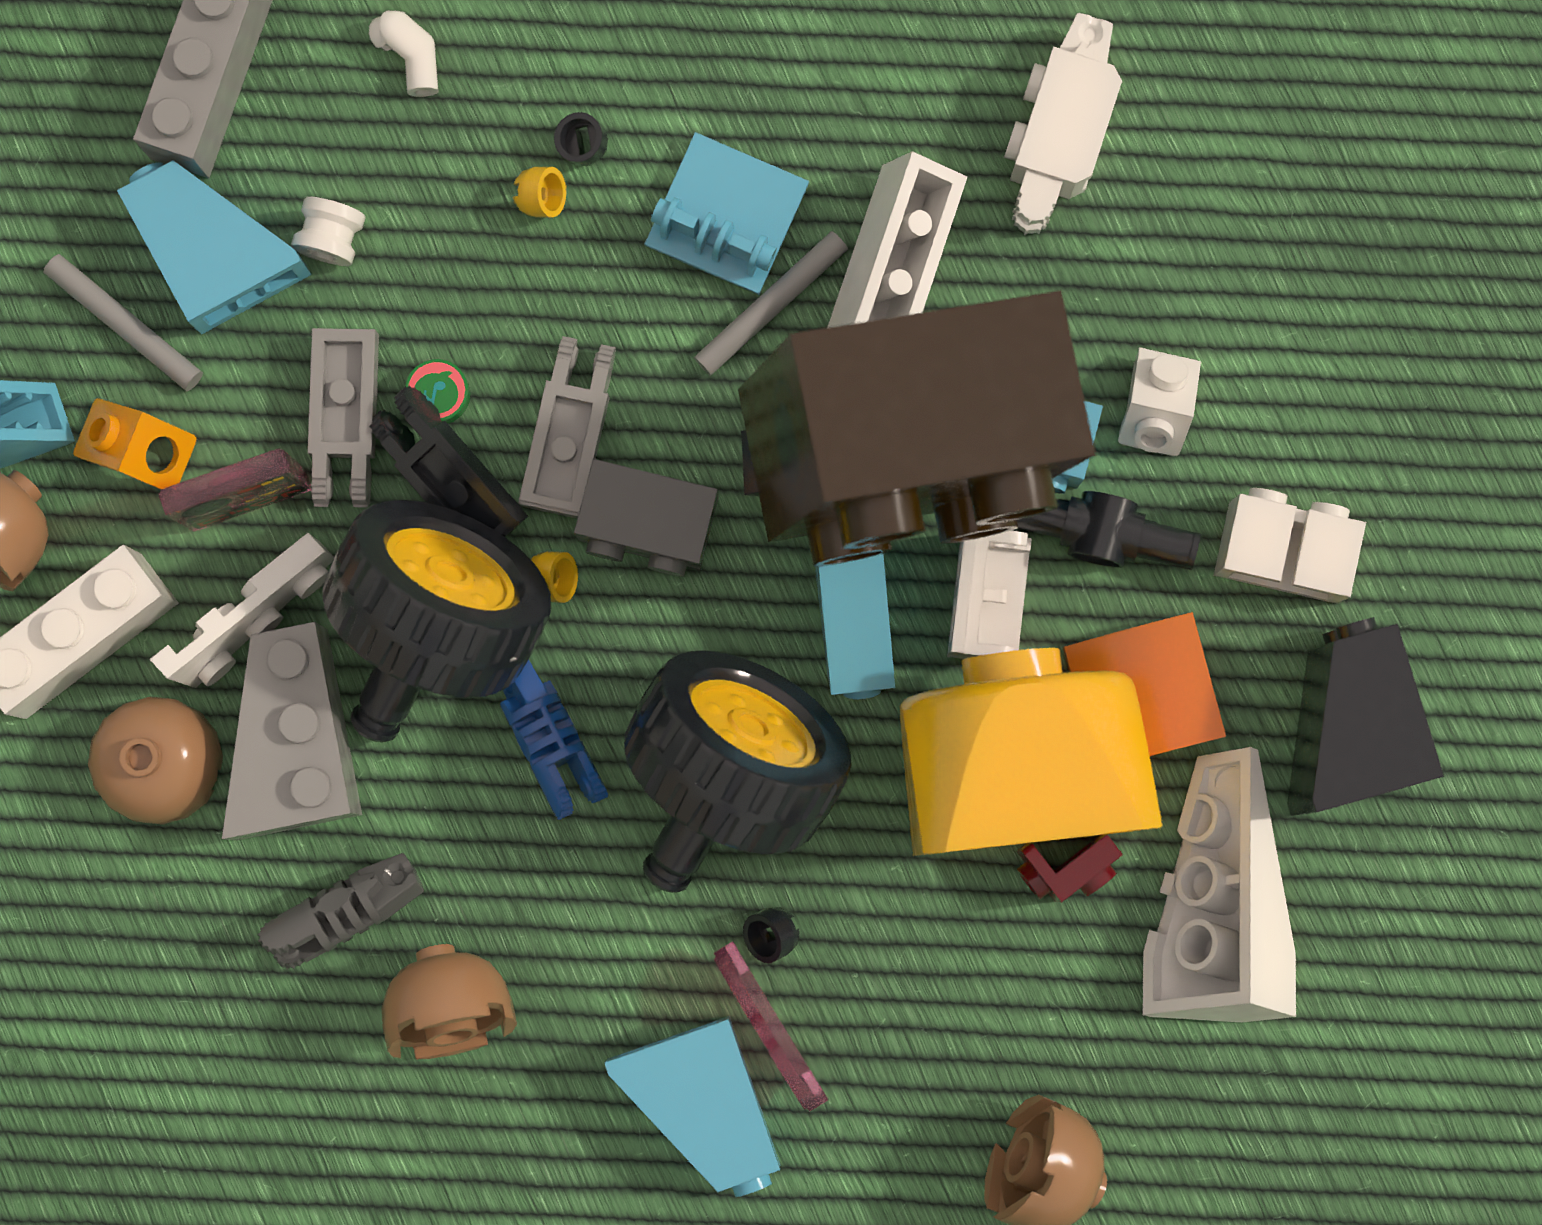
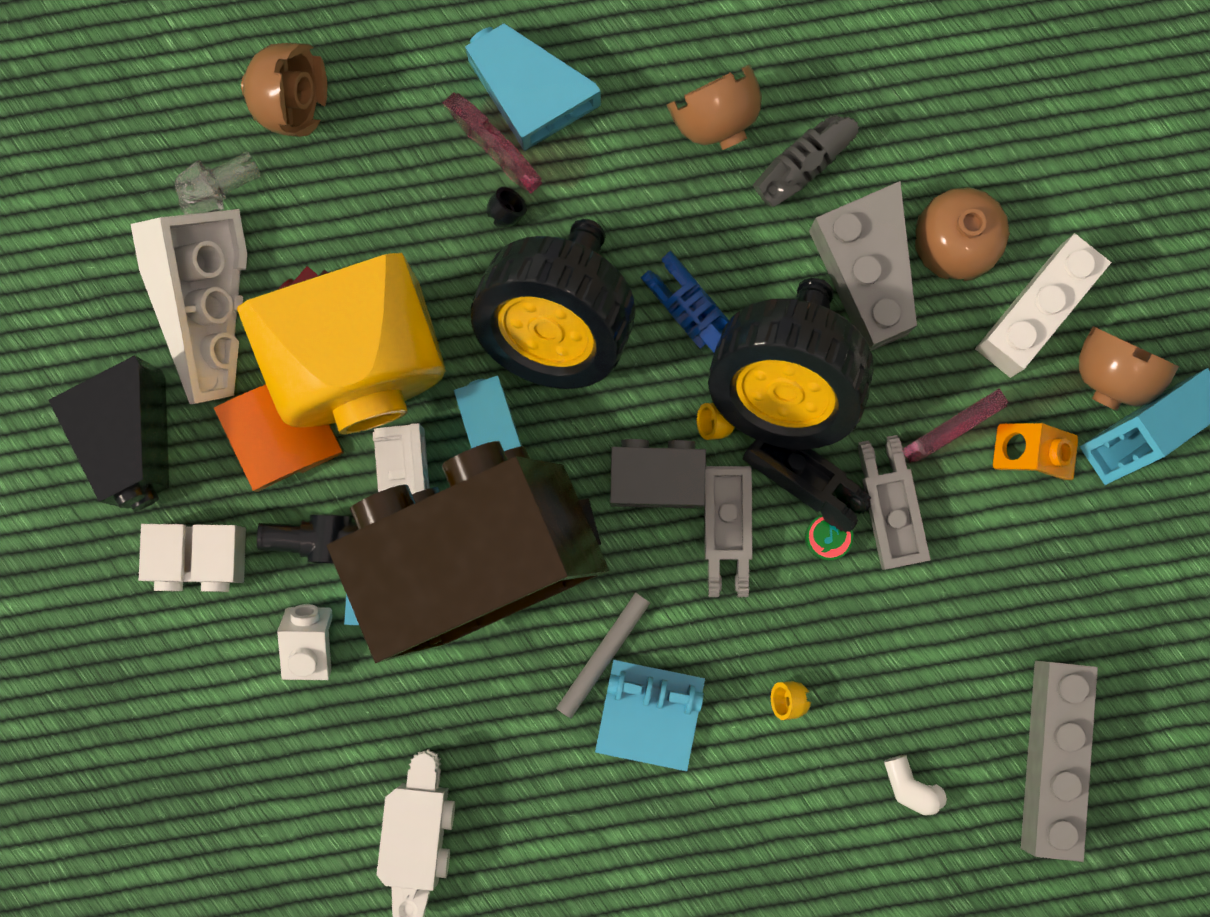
camera: 170 degrees right, 0 degrees up
light grey bar [43,254,203,391] -> none
medium azure slope [117,160,312,334] -> none
white wing [150,533,334,688] -> none
white wheel [291,197,366,266] -> none
black hinge [554,112,608,166] -> none
white brick [827,151,967,328] -> none
none -> clear piece [175,151,261,215]

